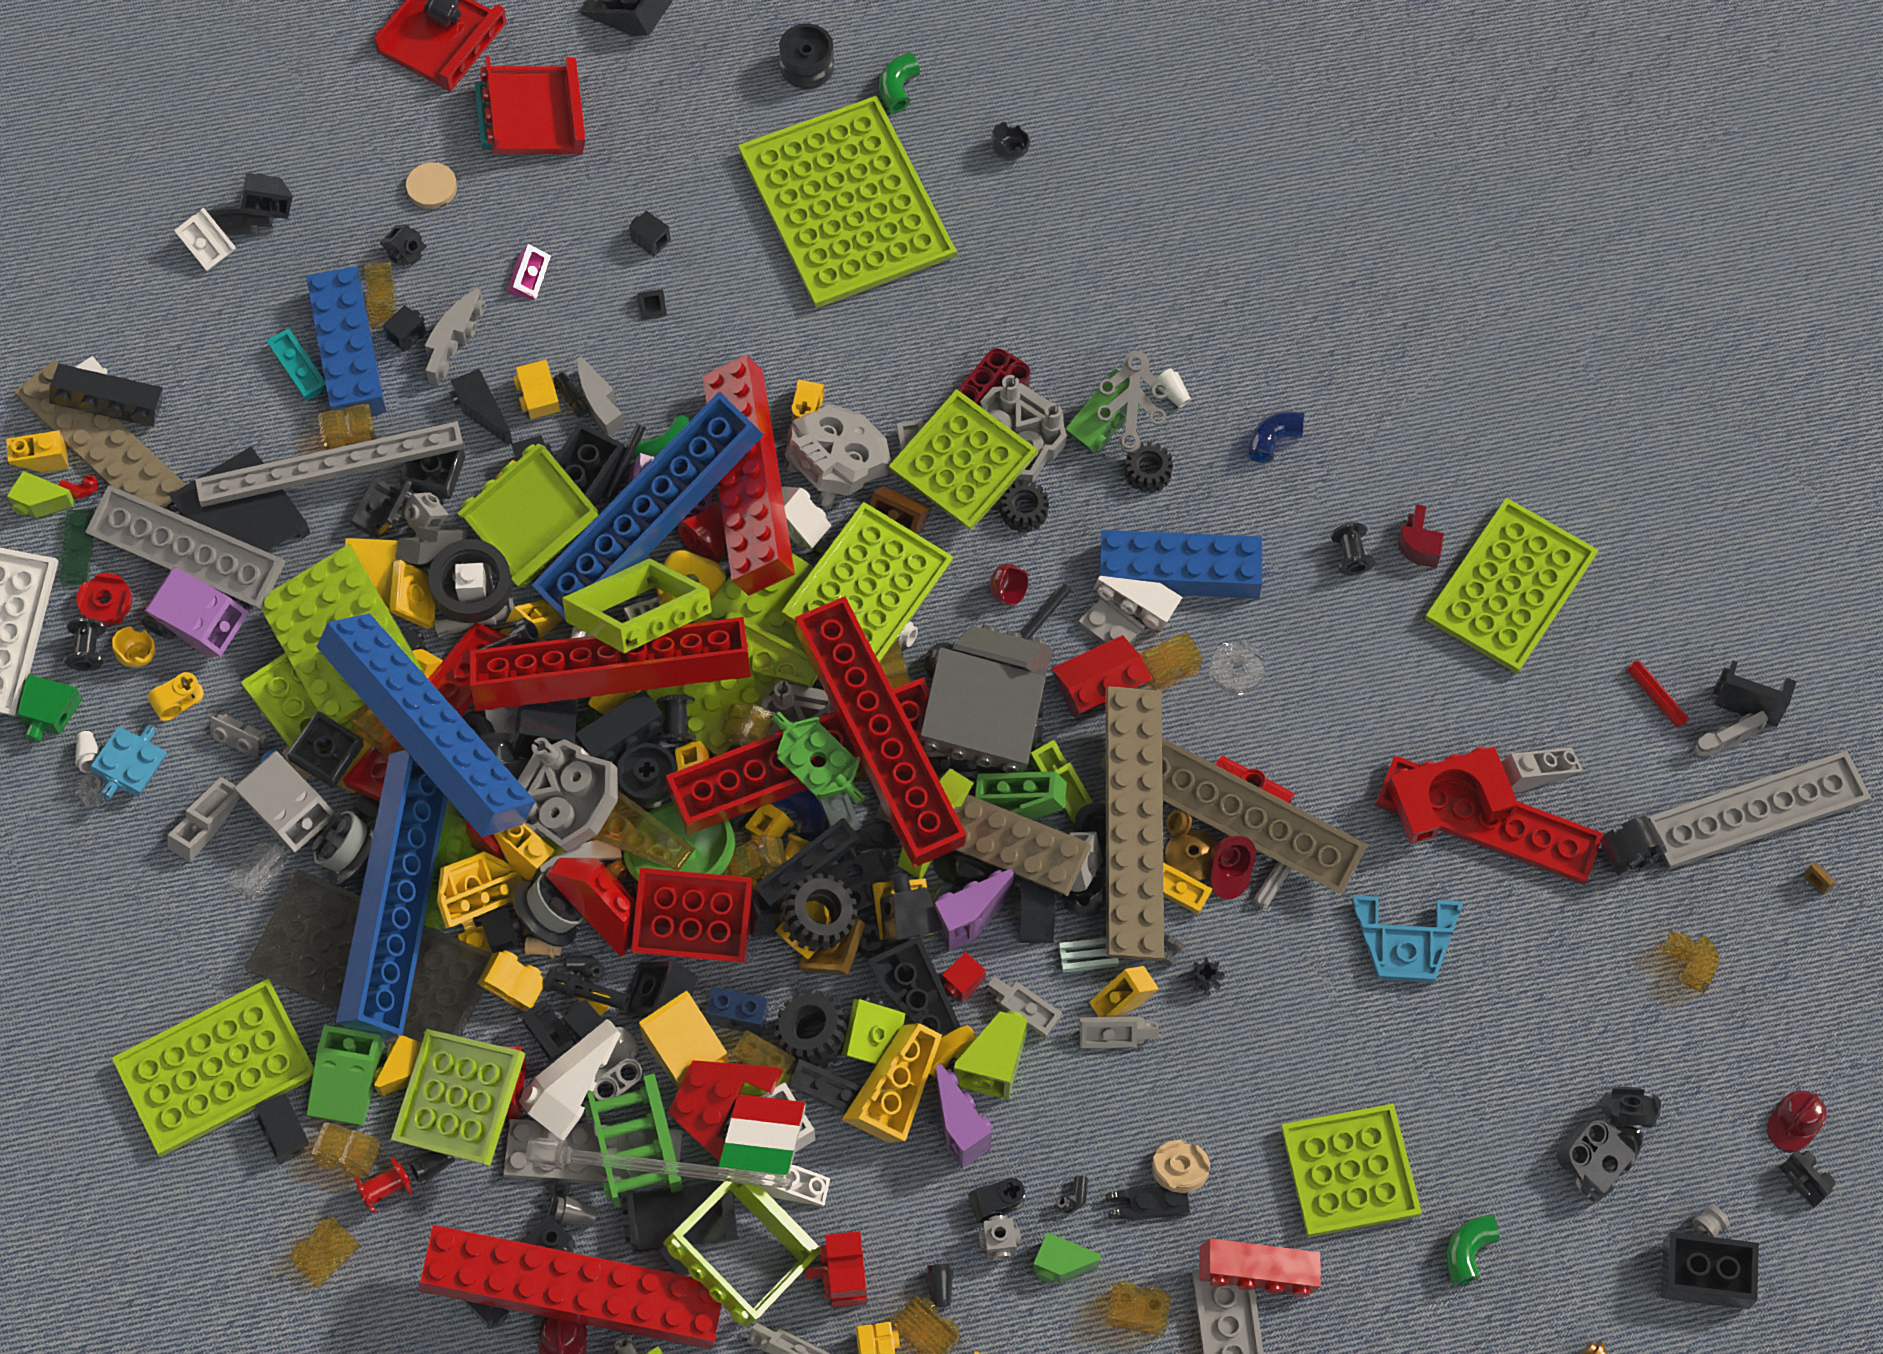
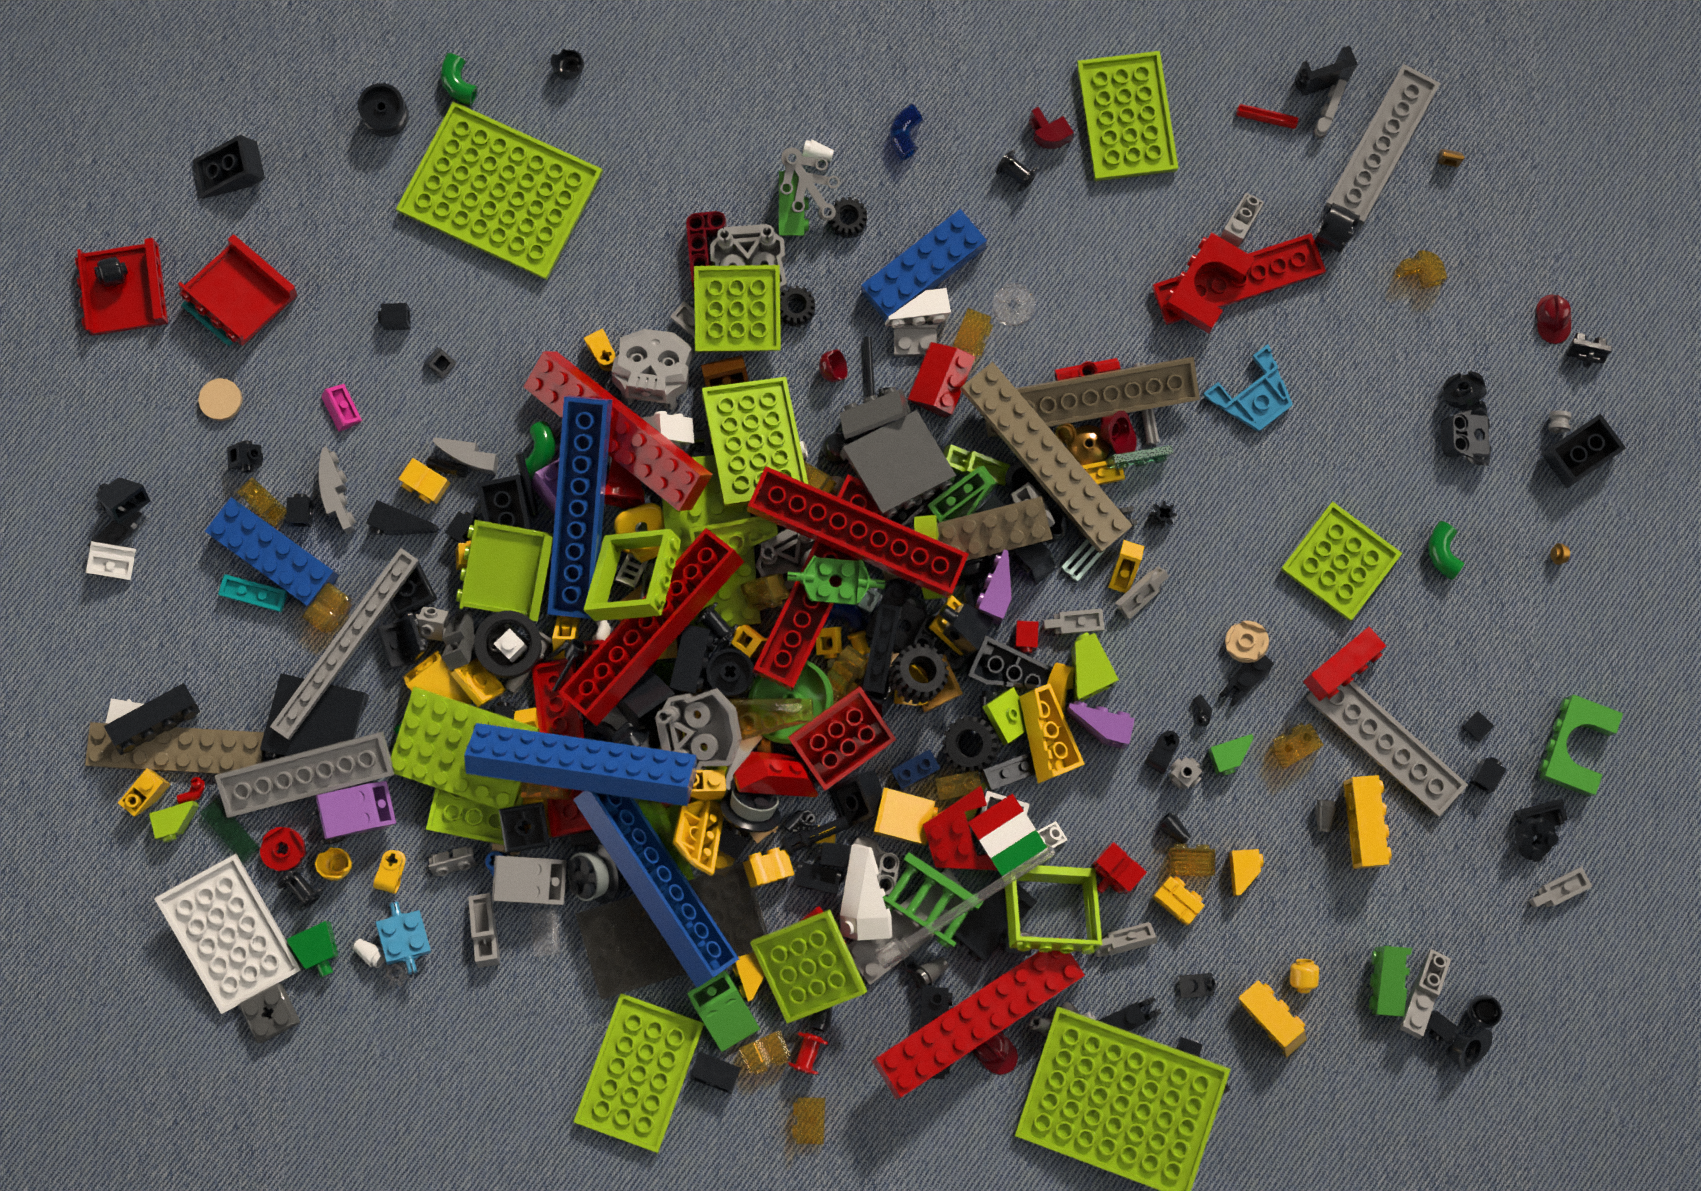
camera: 40 degrees left, 15 degrees up
none -> clear green plate [1106,445,1174,471]

